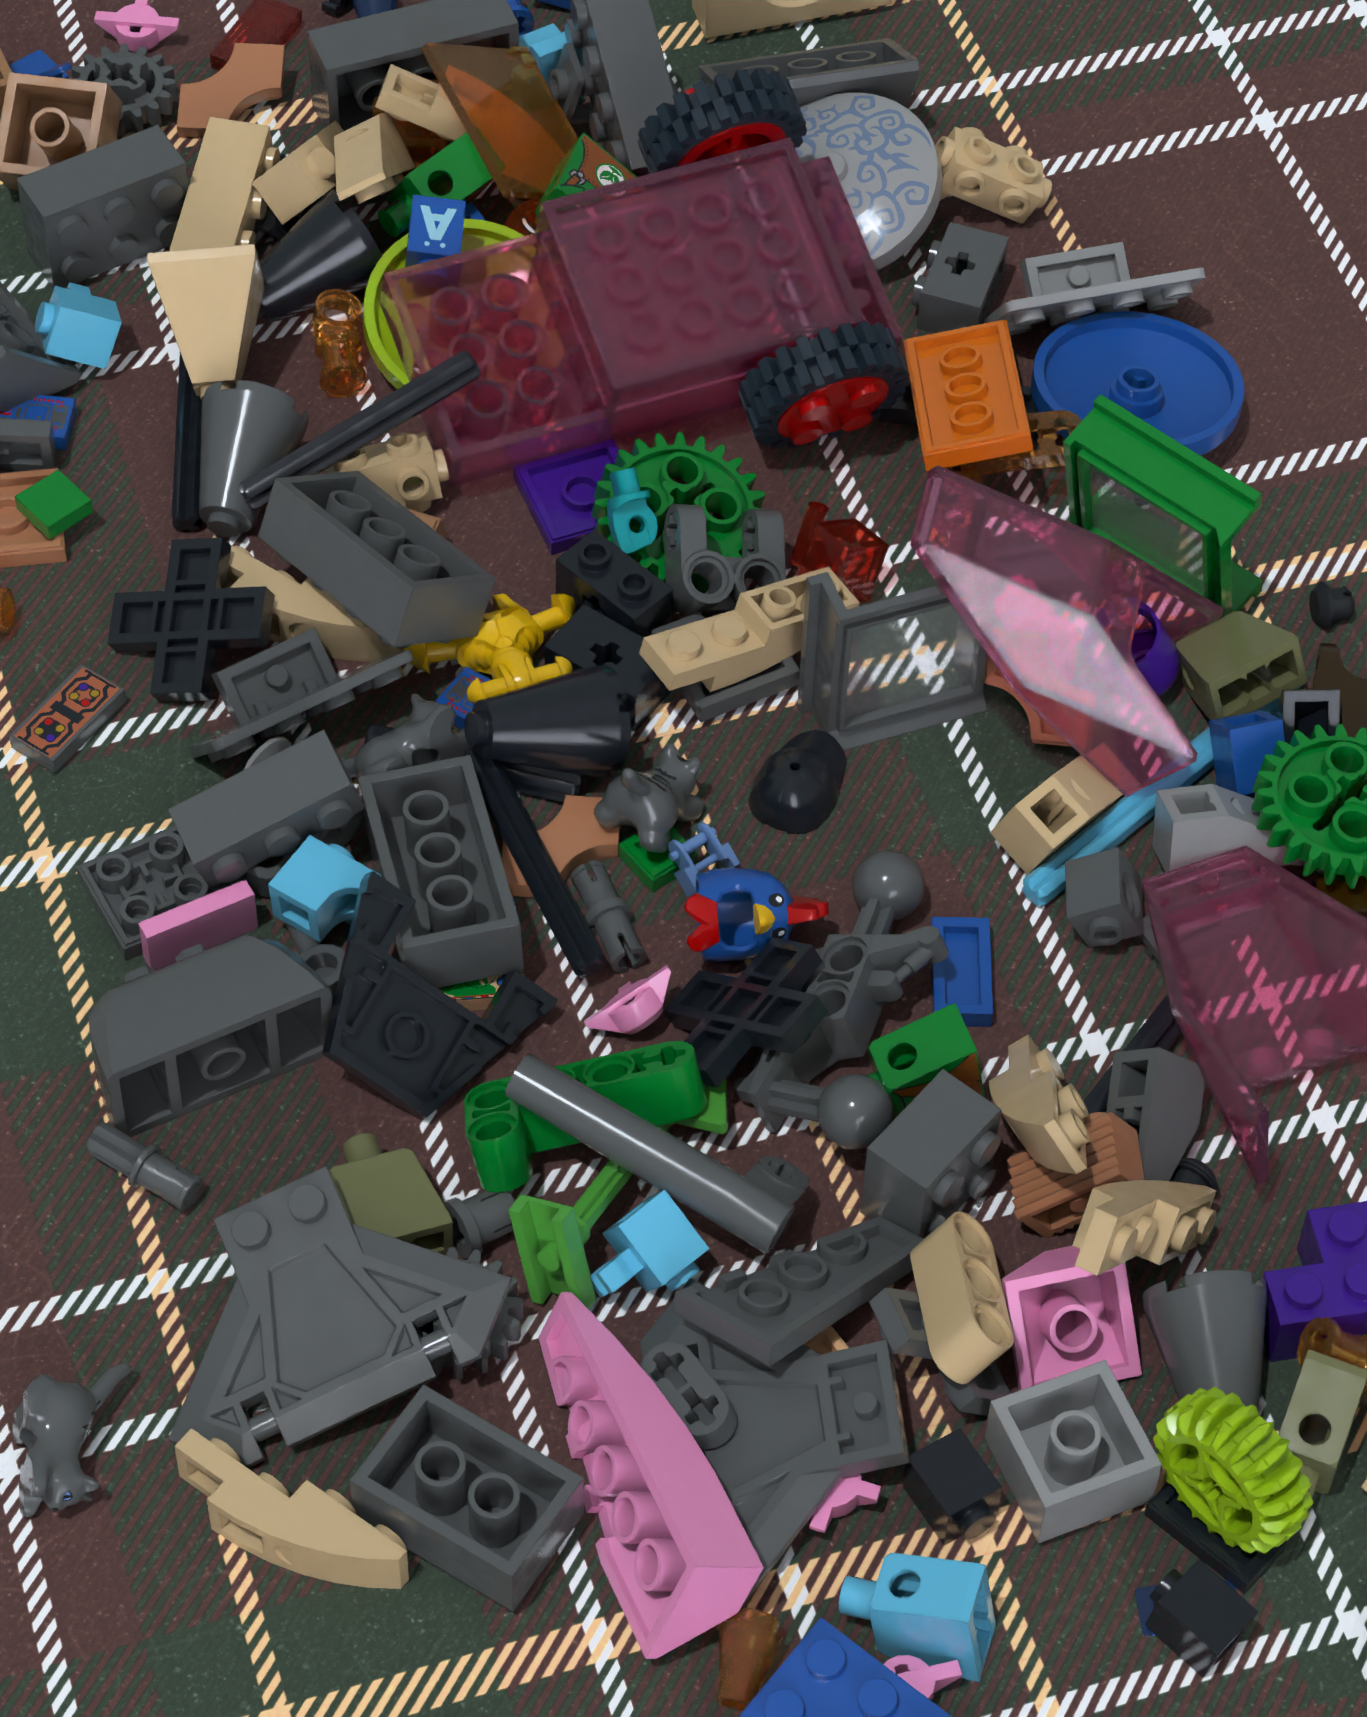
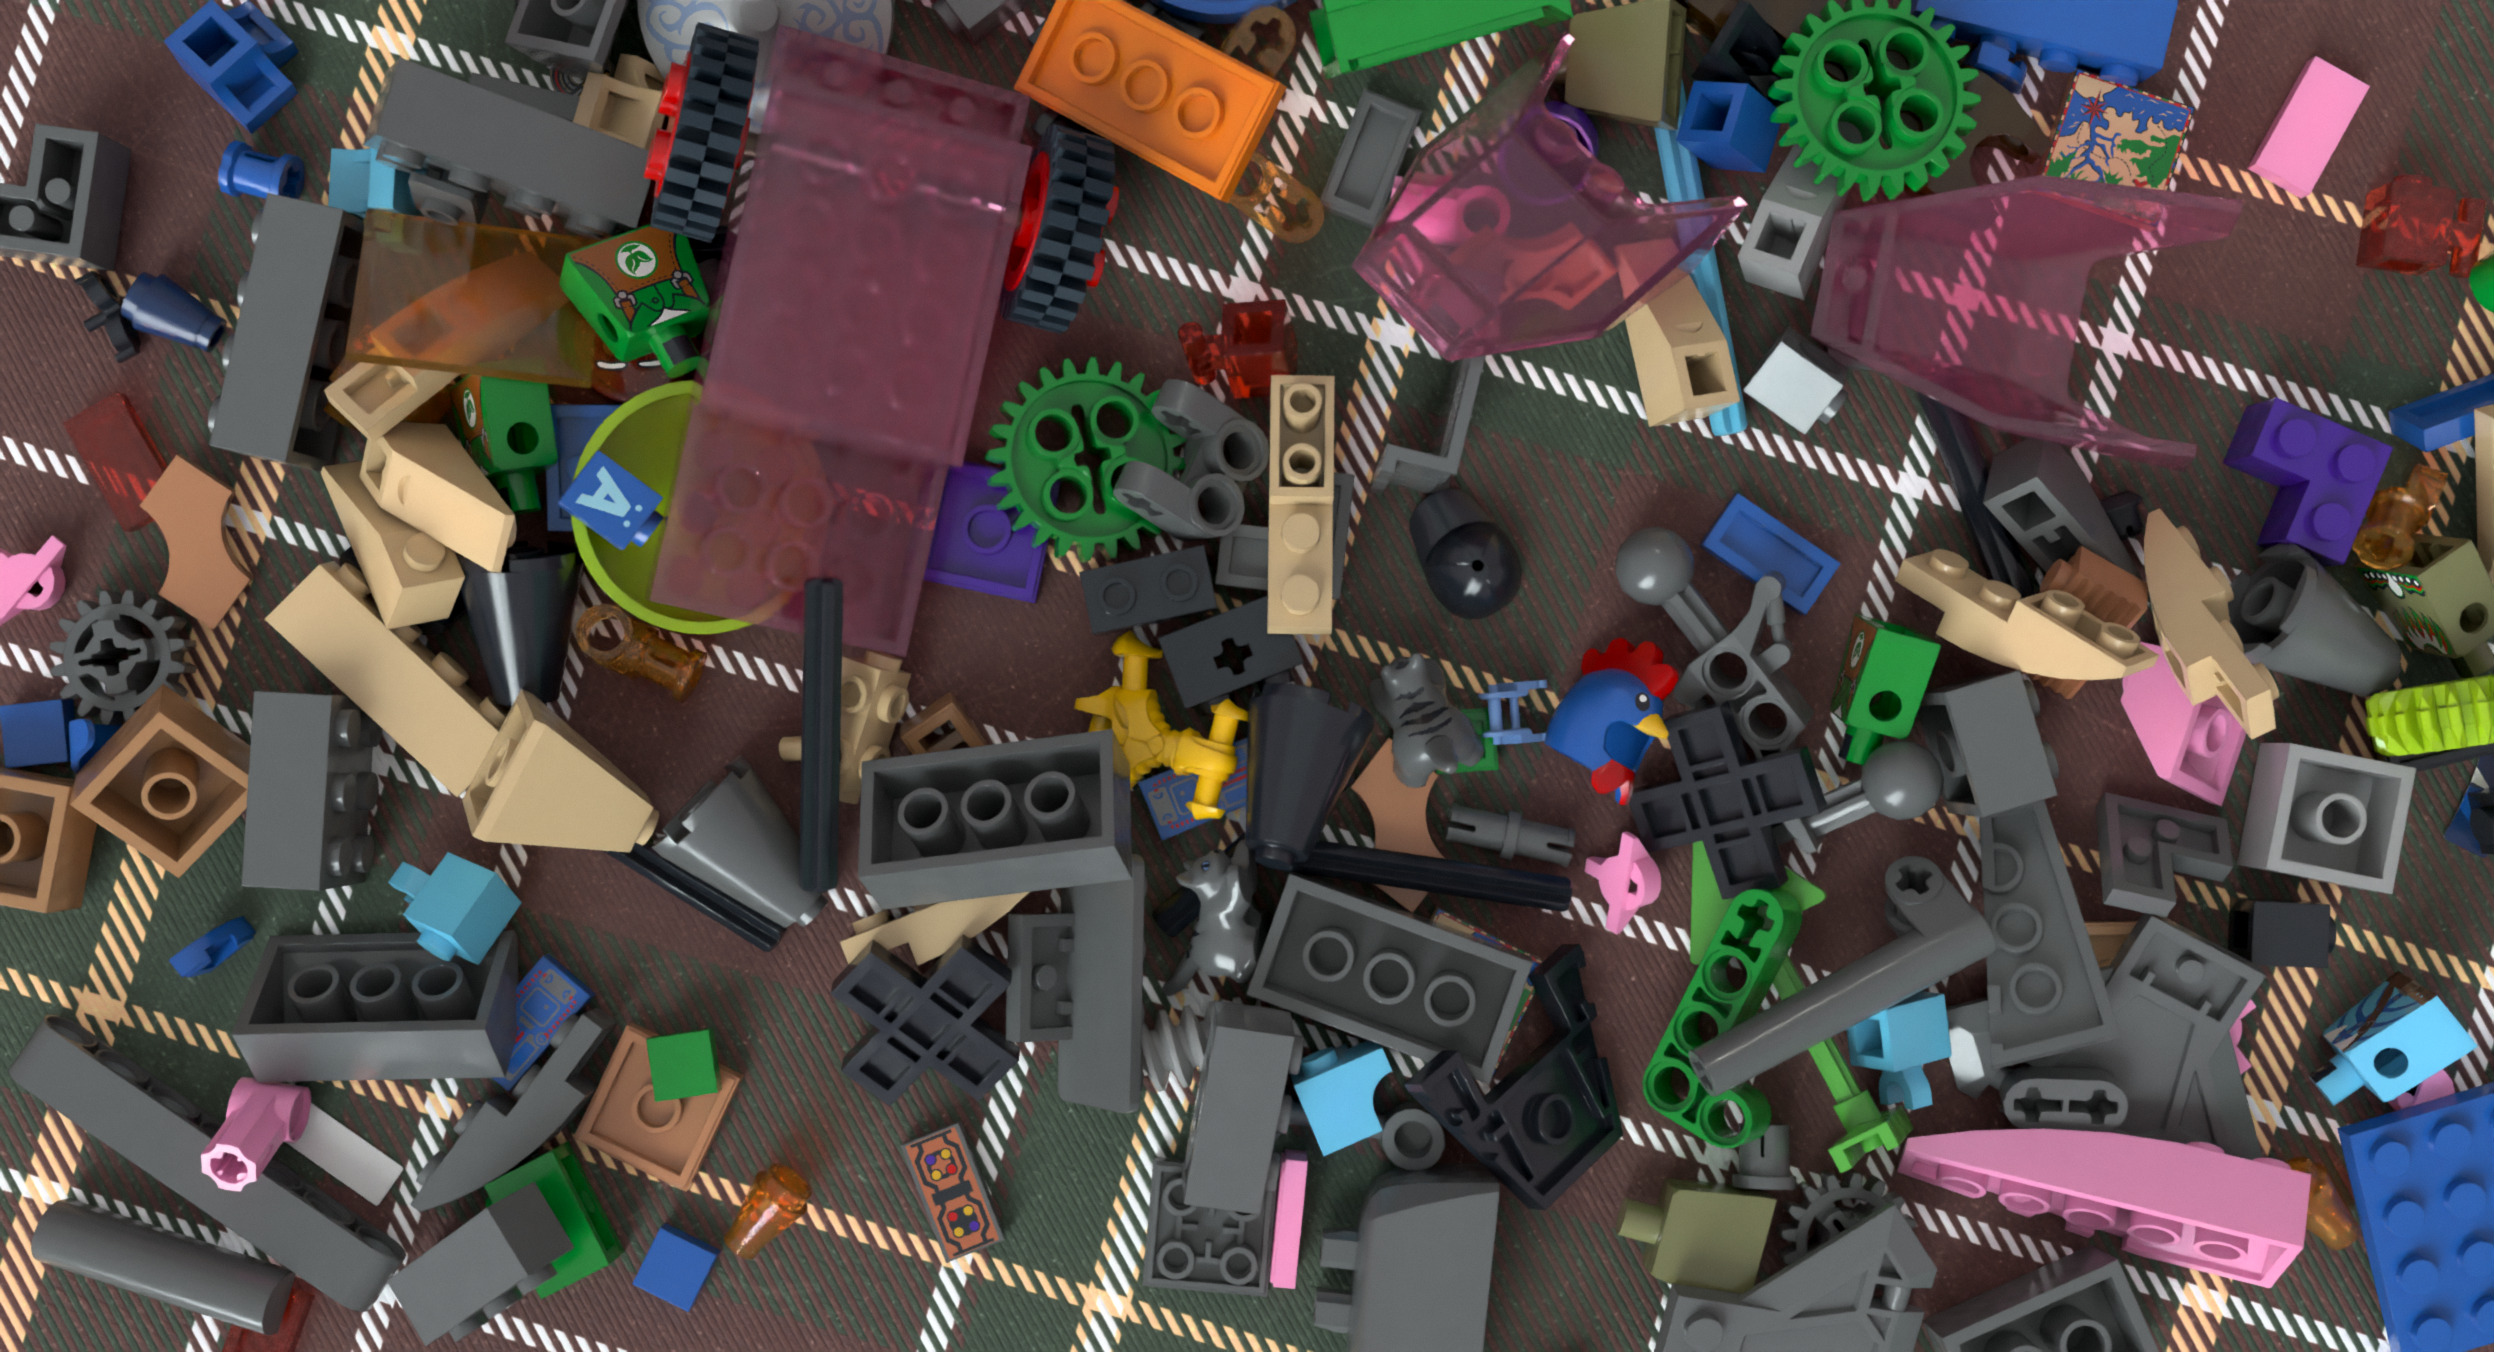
camera: 55 degrees left, 35 degrees up
teal piece [607,467,658,554] -> none
tan beam [910,1211,1014,1384] -> none

